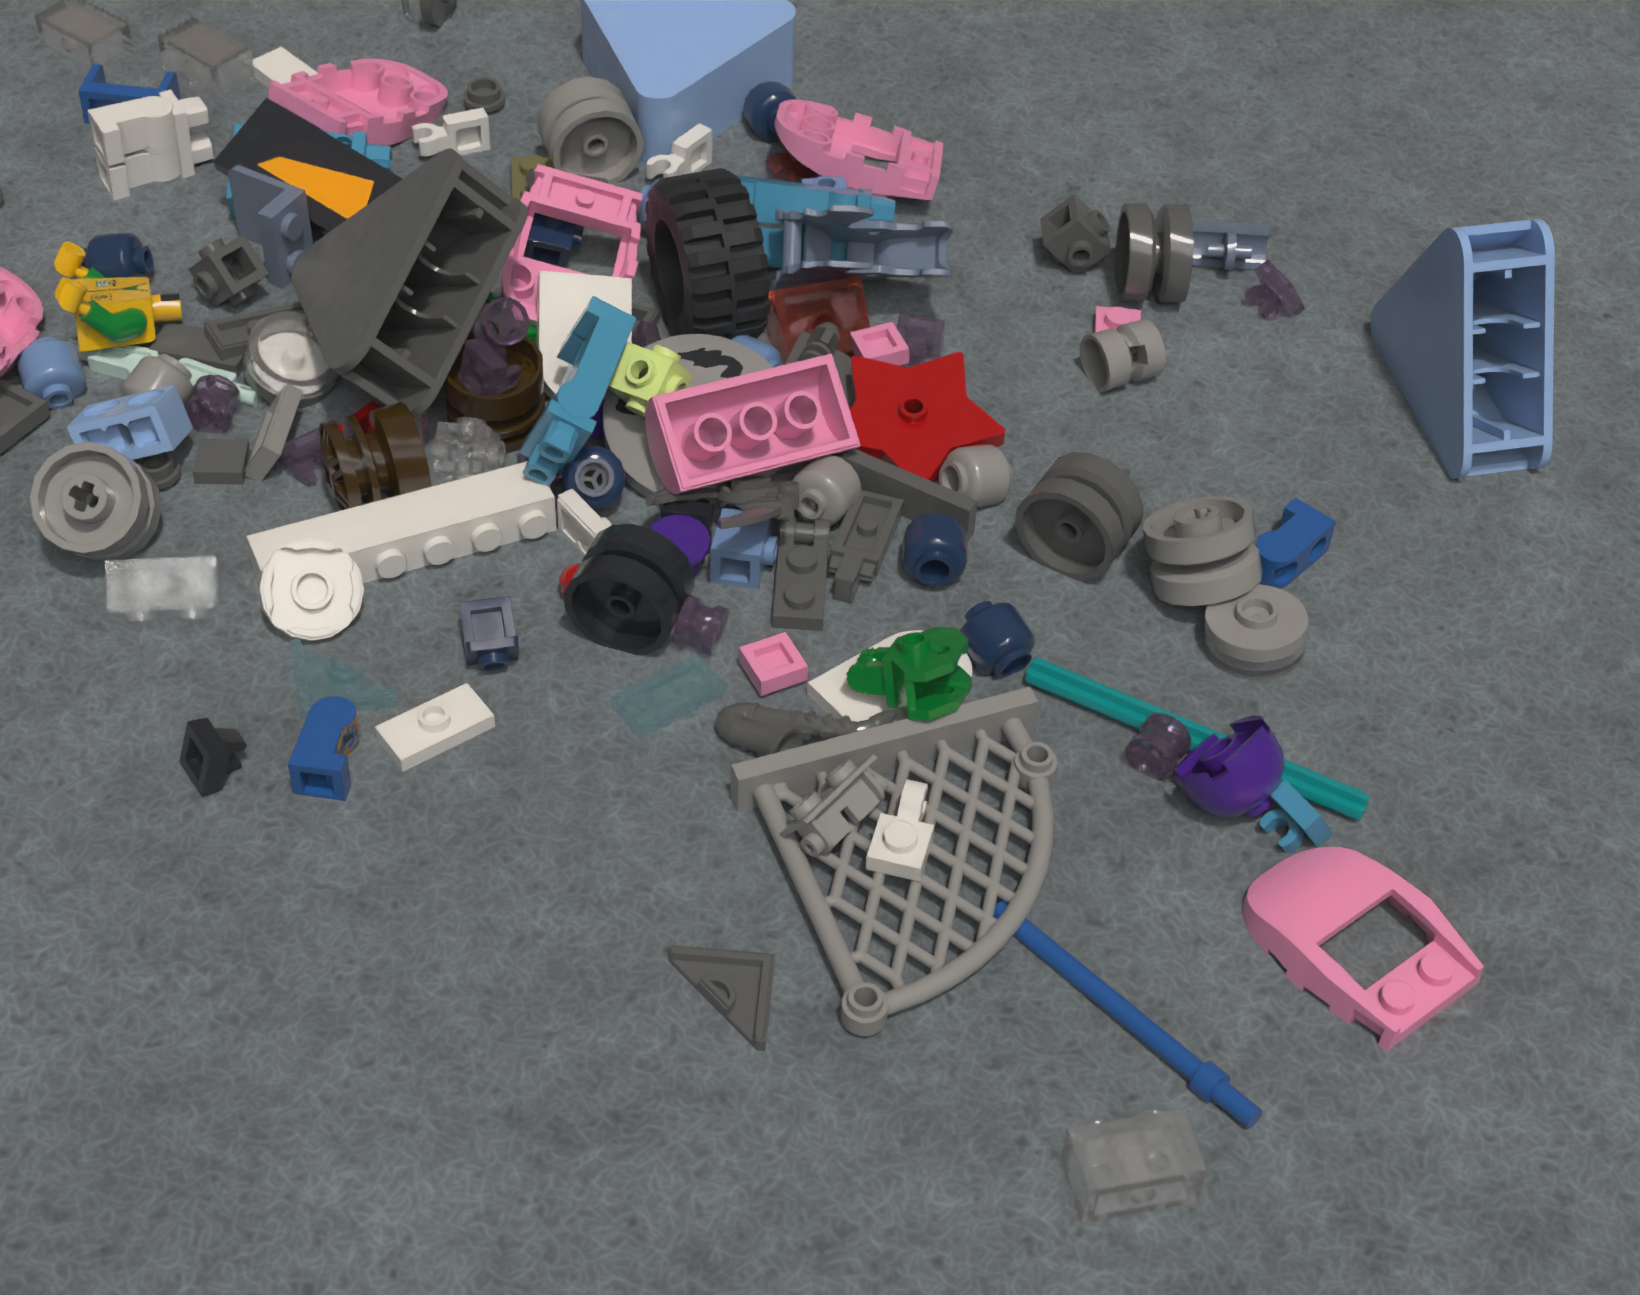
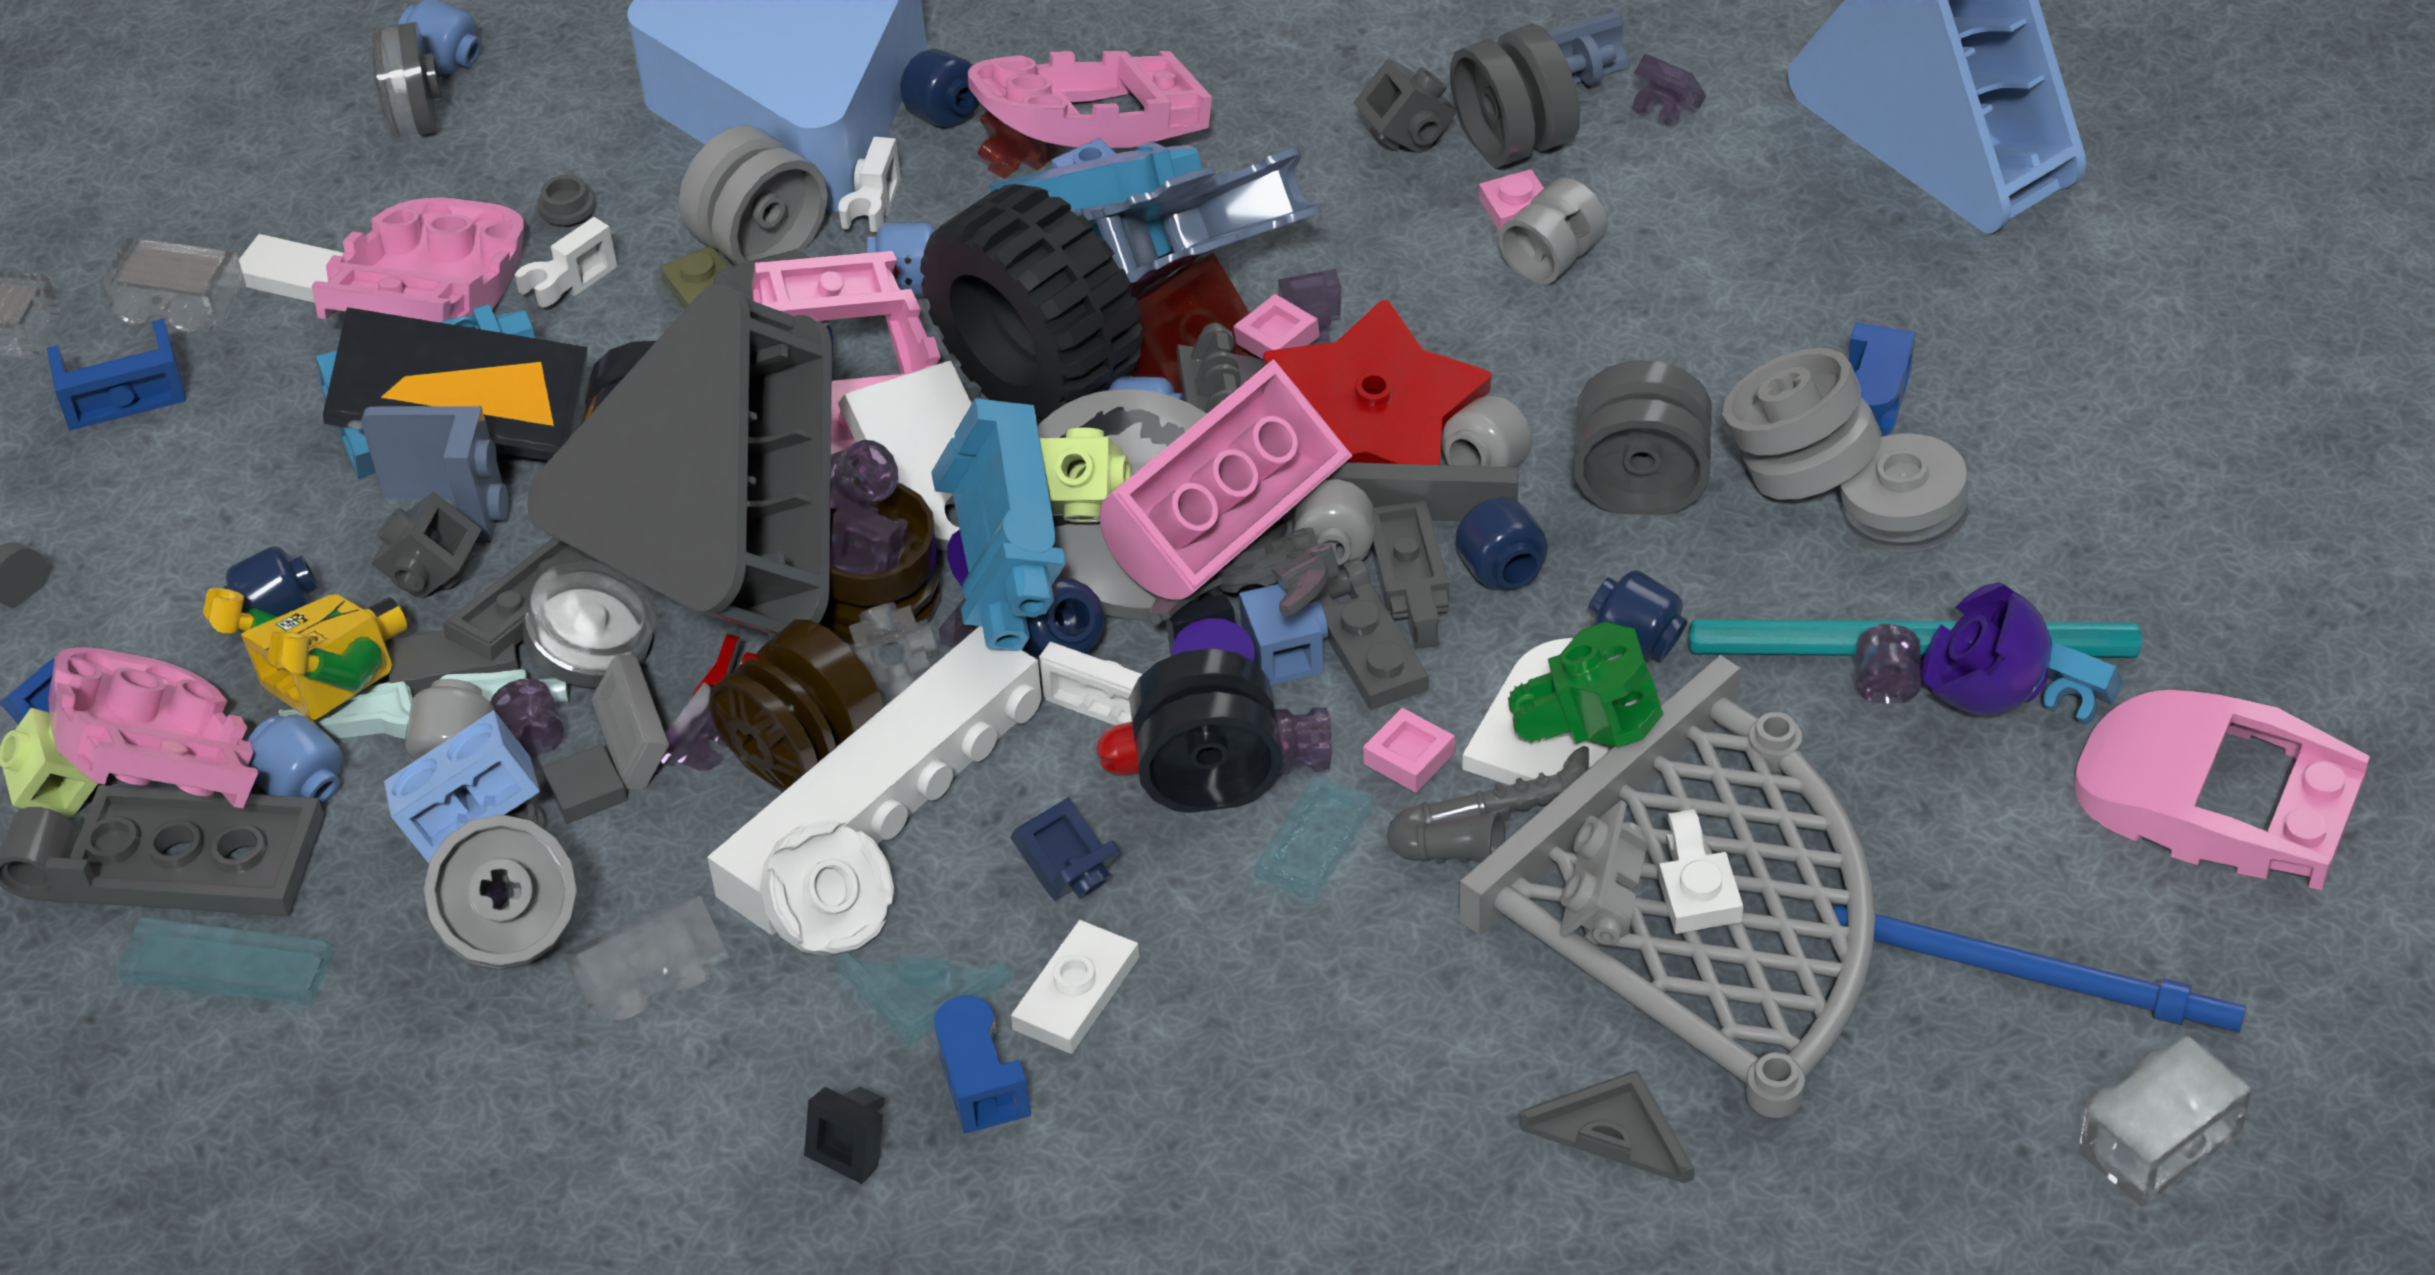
camera: 20 degrees left, 0 degrees up
white hips [88,90,214,200] -> none

